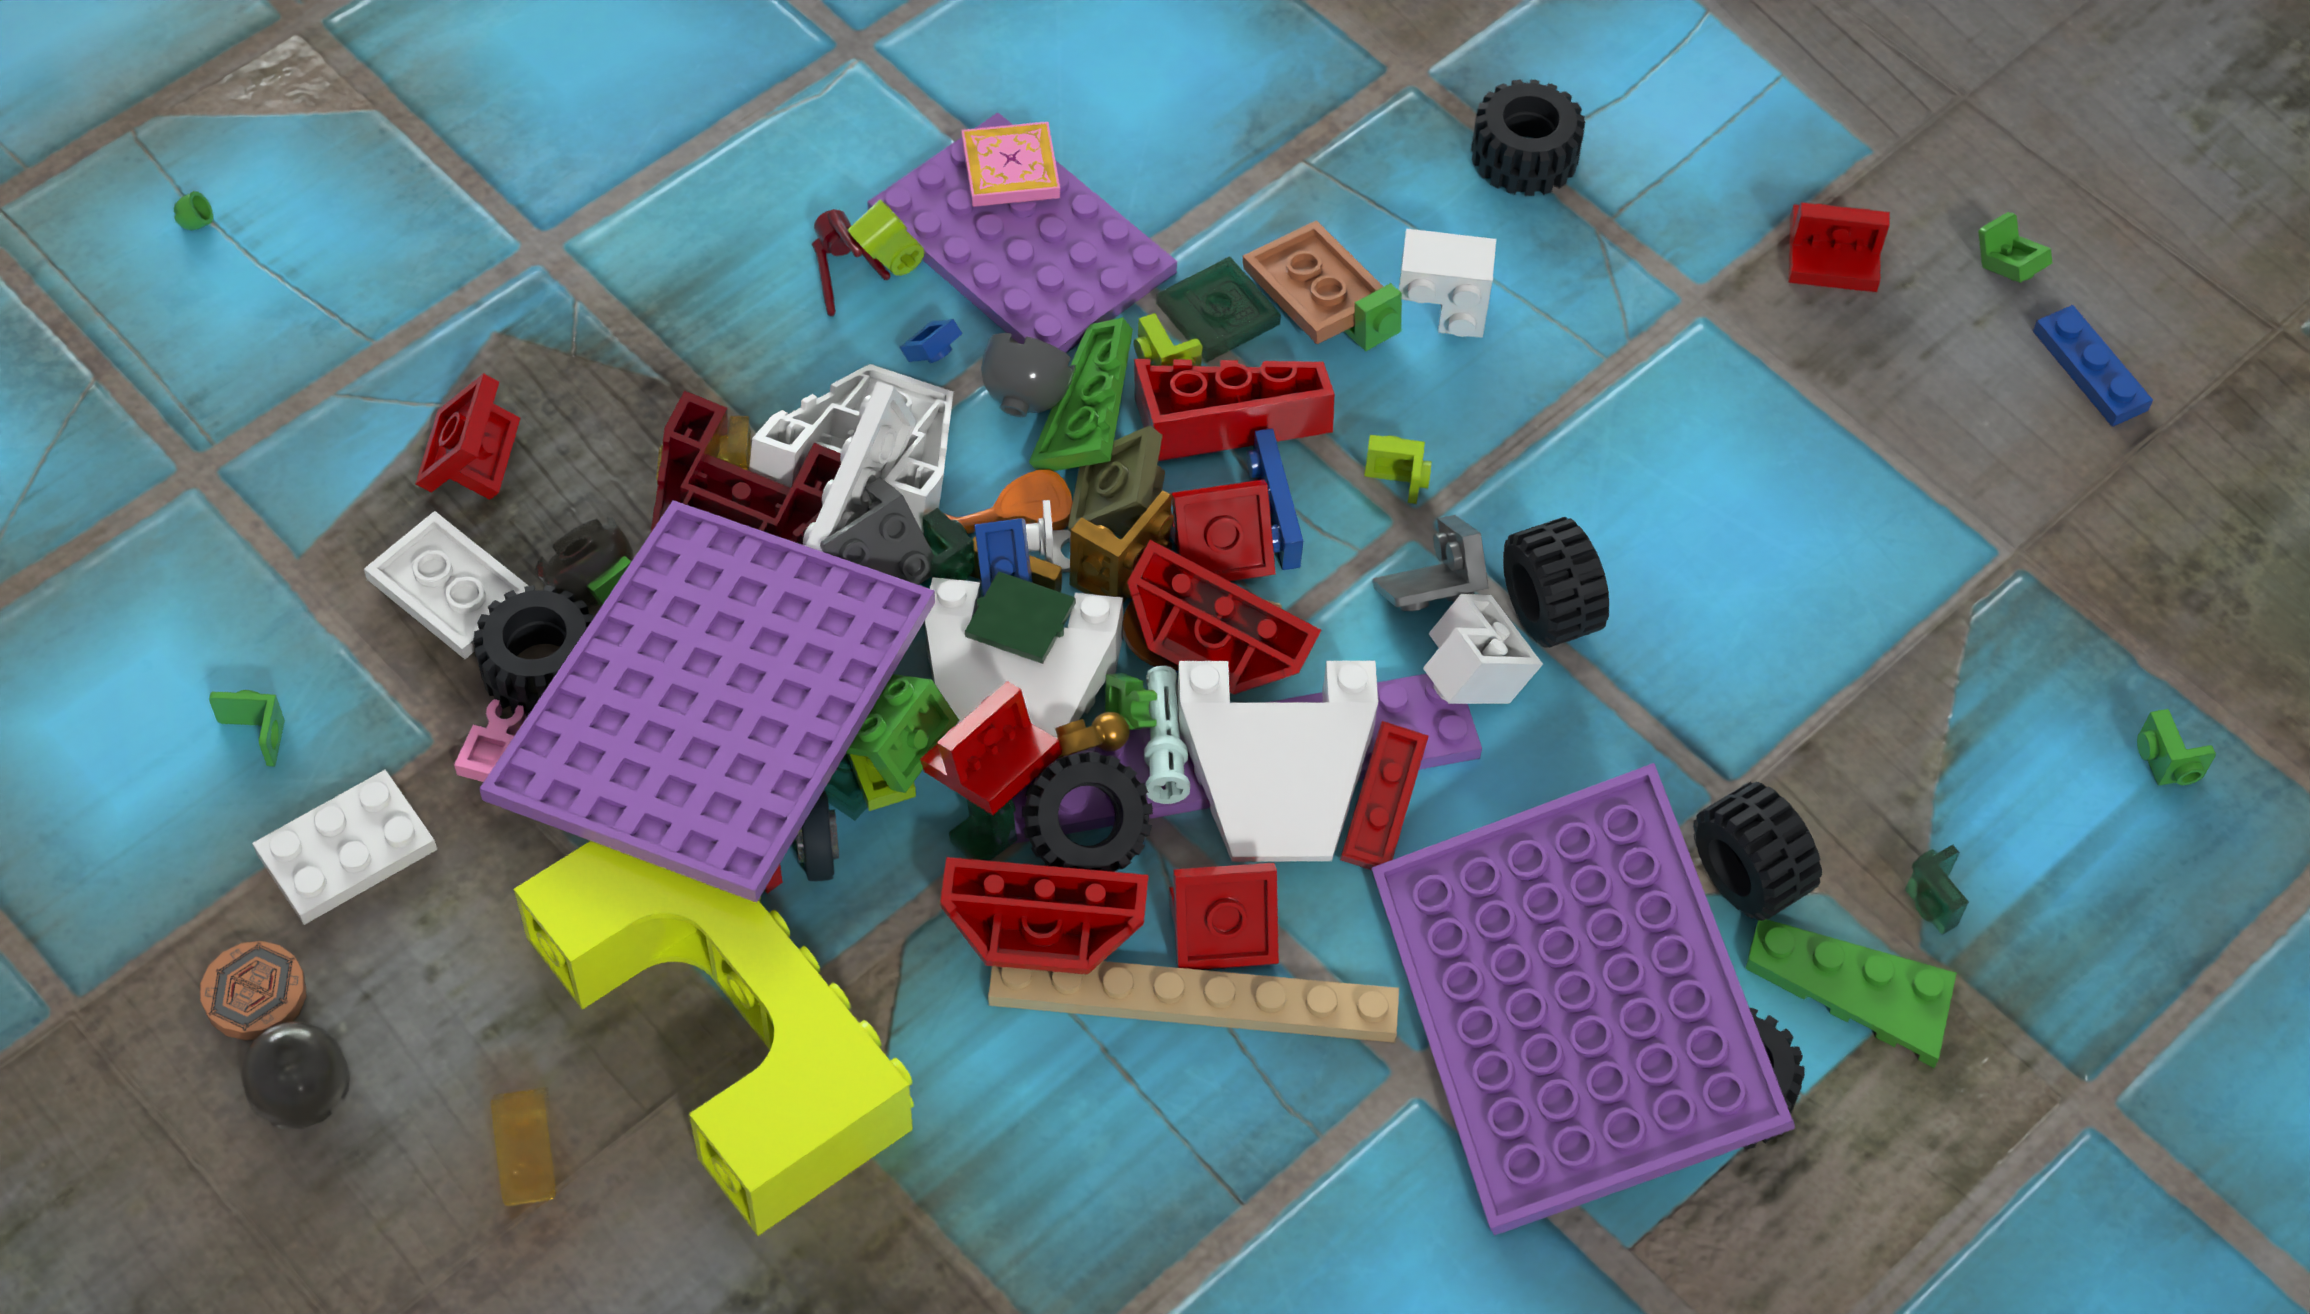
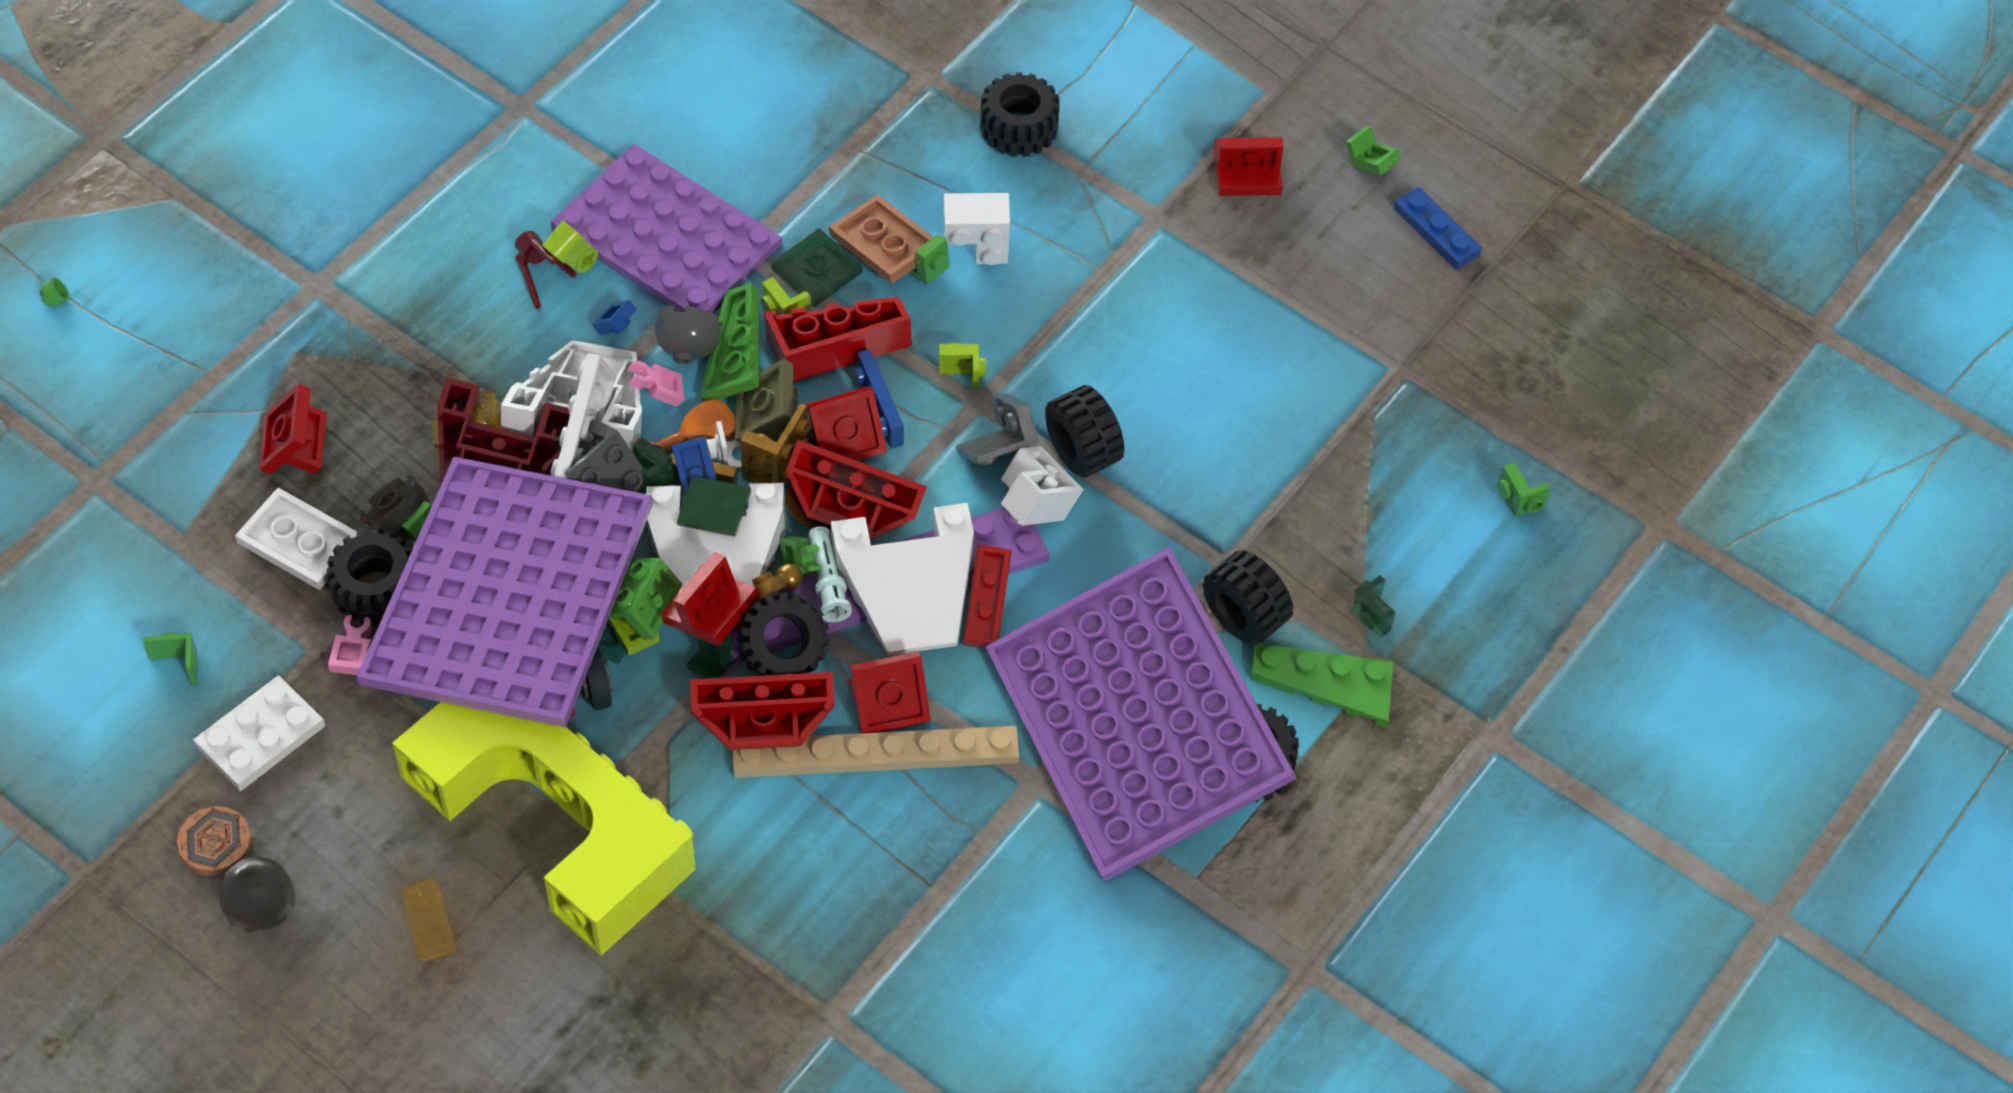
camera: 10 degrees left, 0 degrees up
tile [961,122,1060,207] -> none
none -> bright pink plate [628,361,685,407]

